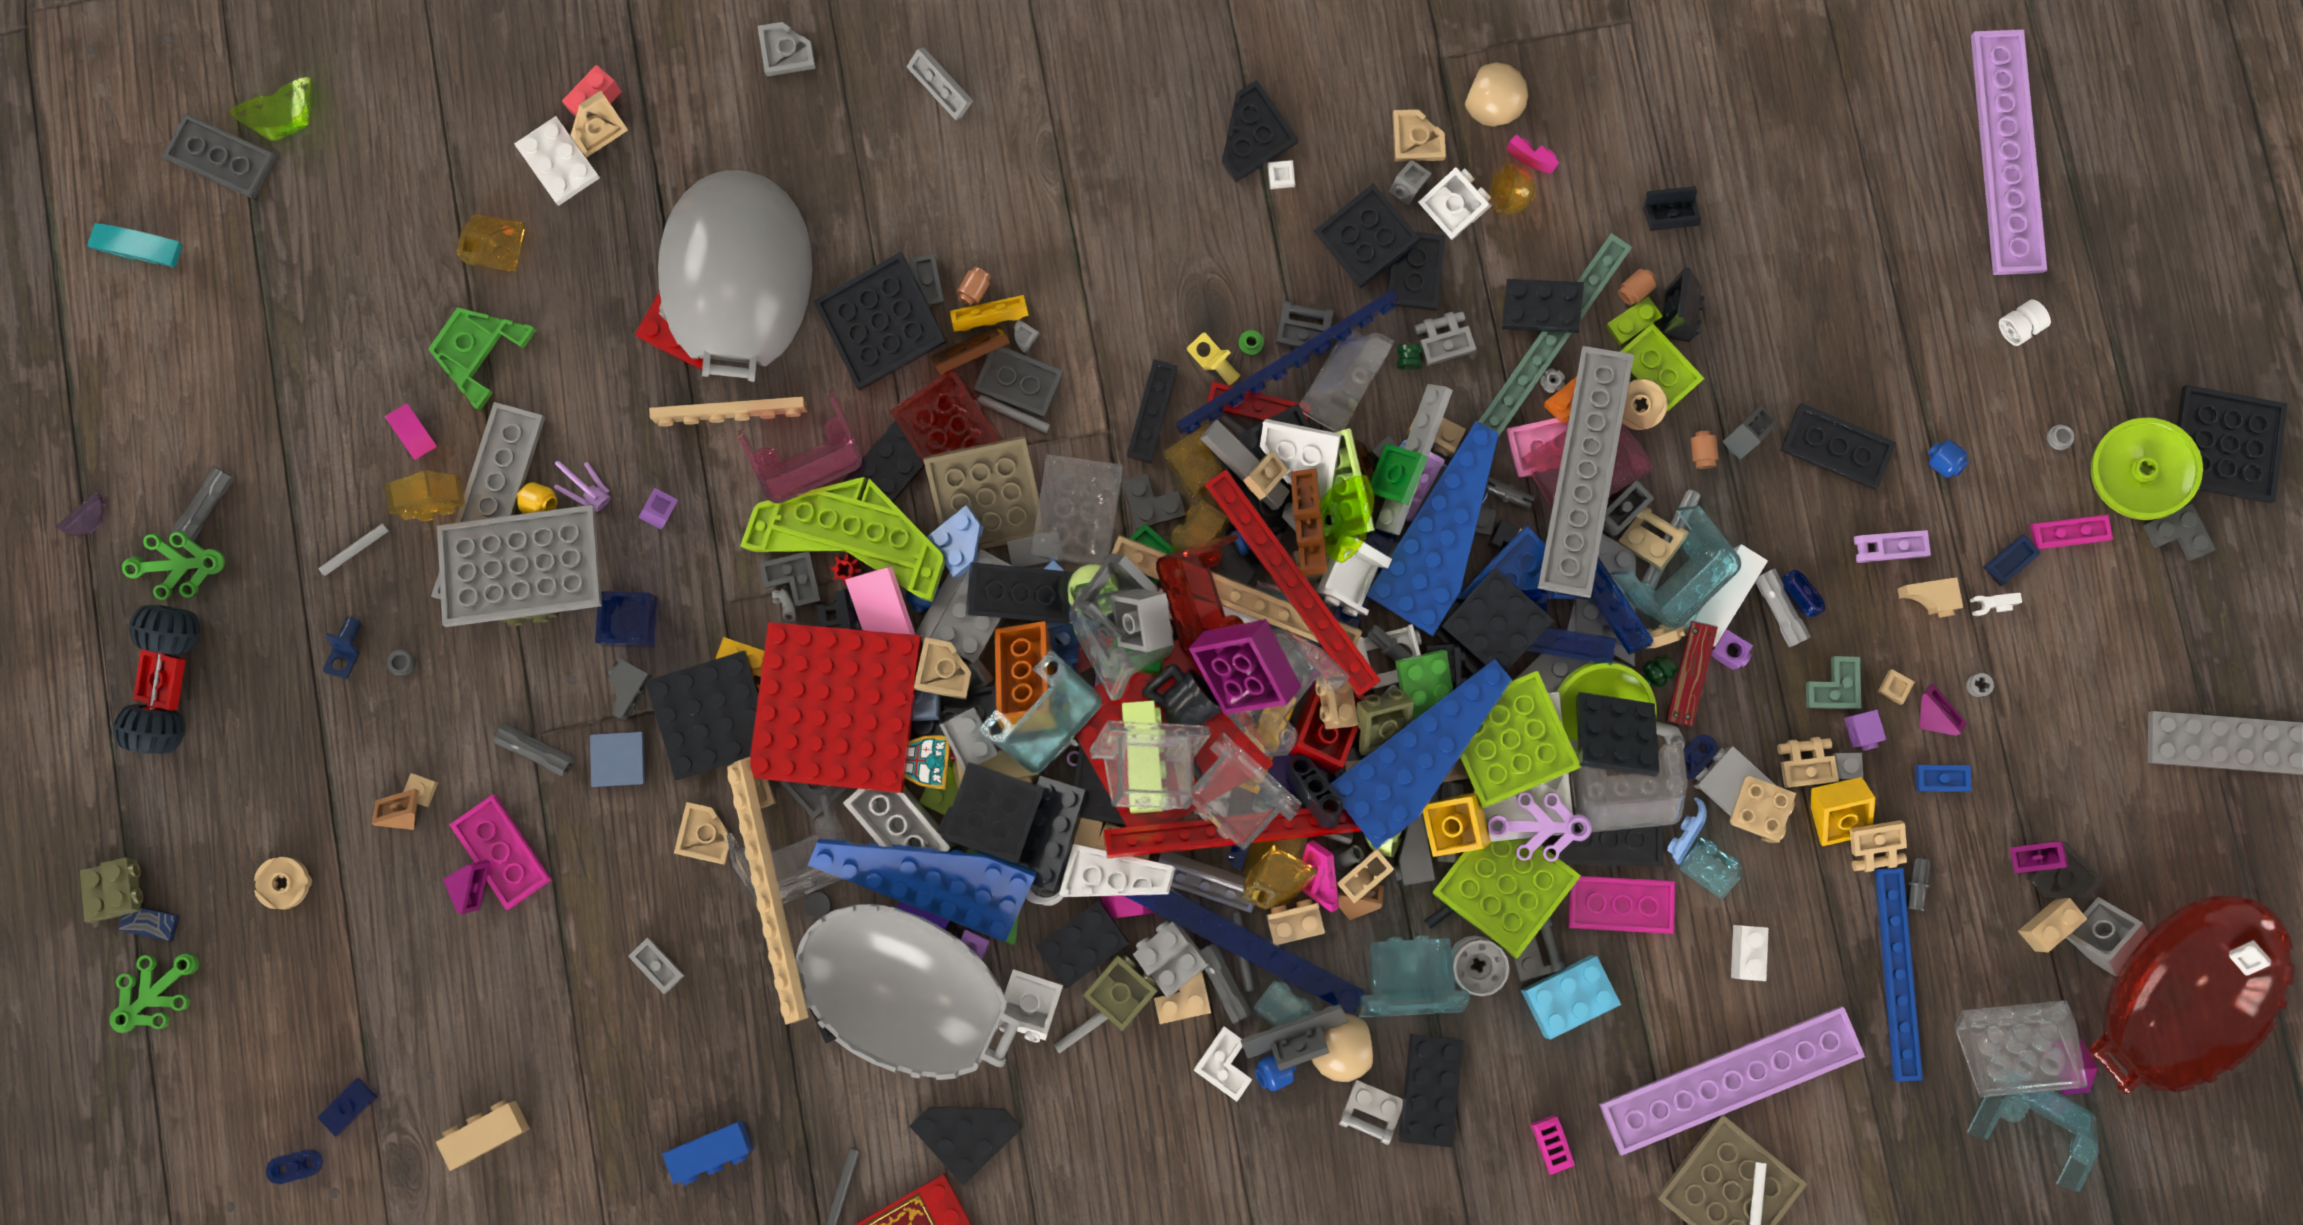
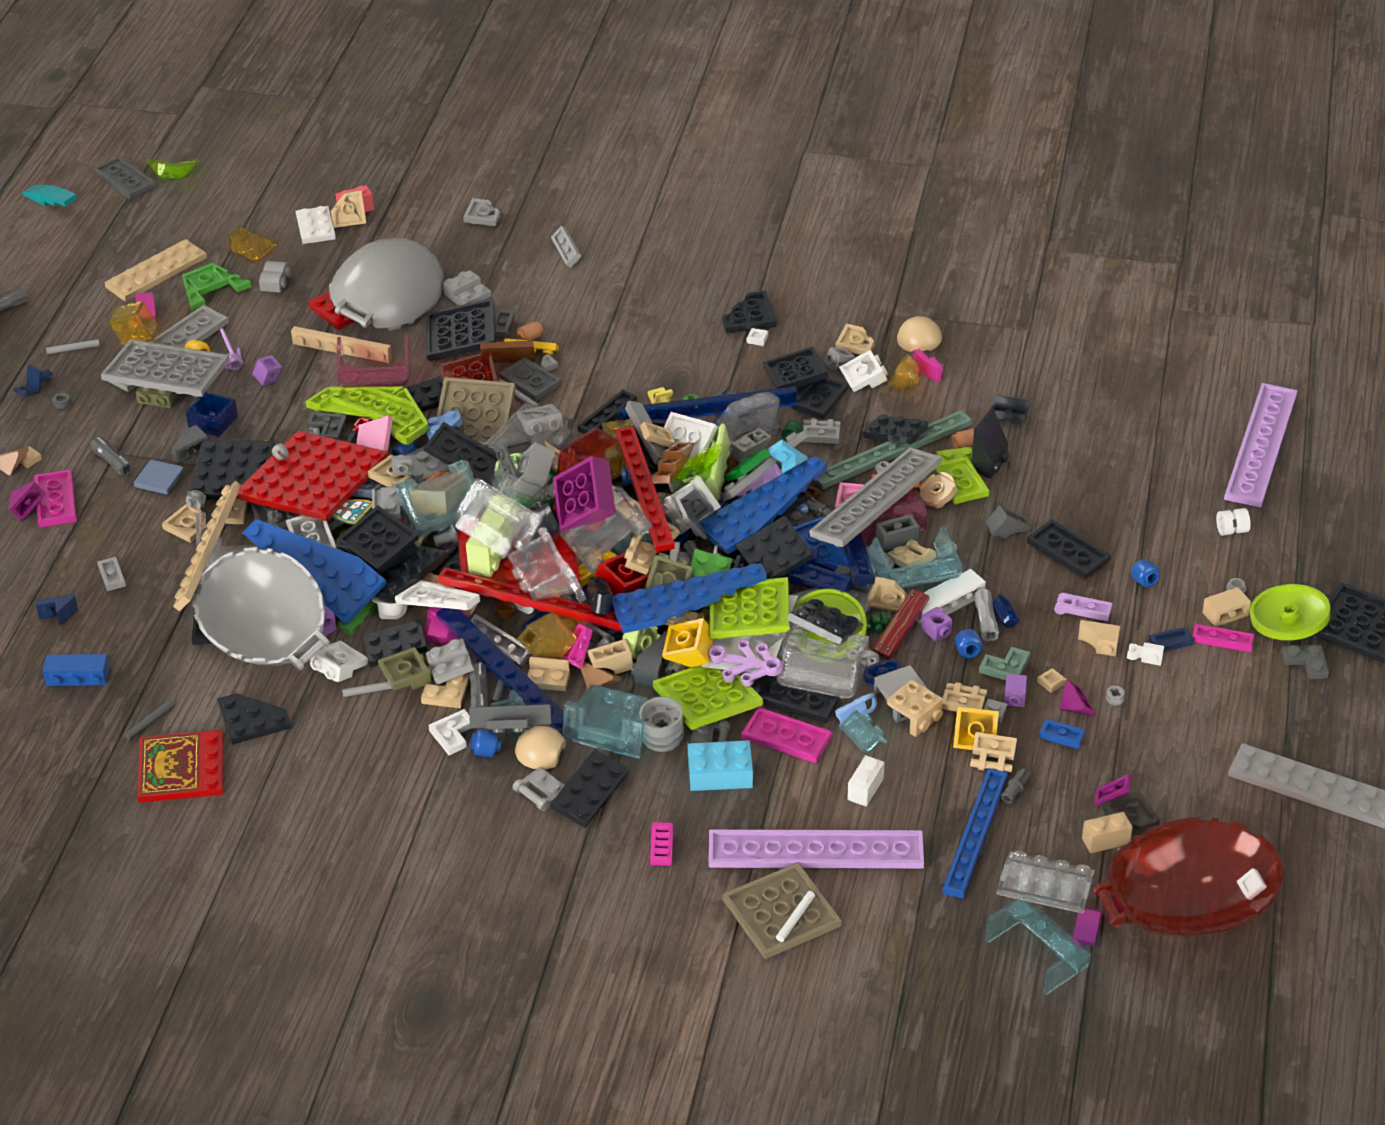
camera: 25 degrees right, 40 degrees down
nougat brick [1691,431,1719,469] -> none
none -> dark blue slope [35,594,78,626]
none -> tan plate [104,239,207,302]
none -> light grey plate [185,490,206,511]
none -> light grey brick [259,261,290,292]
none -> light grey hinge [272,444,288,460]
none -> light grey bracket [391,455,412,475]
none -> light grey plate [443,270,492,305]
none -> light grey plate [517,404,563,436]
none -> dark grey bracket [674,484,714,540]
none -> light grey slope [732,428,771,464]
none -> medium azure slope [768,440,808,474]
none -> blue head [955,629,983,659]
none -> tan brick [1202,587,1251,627]

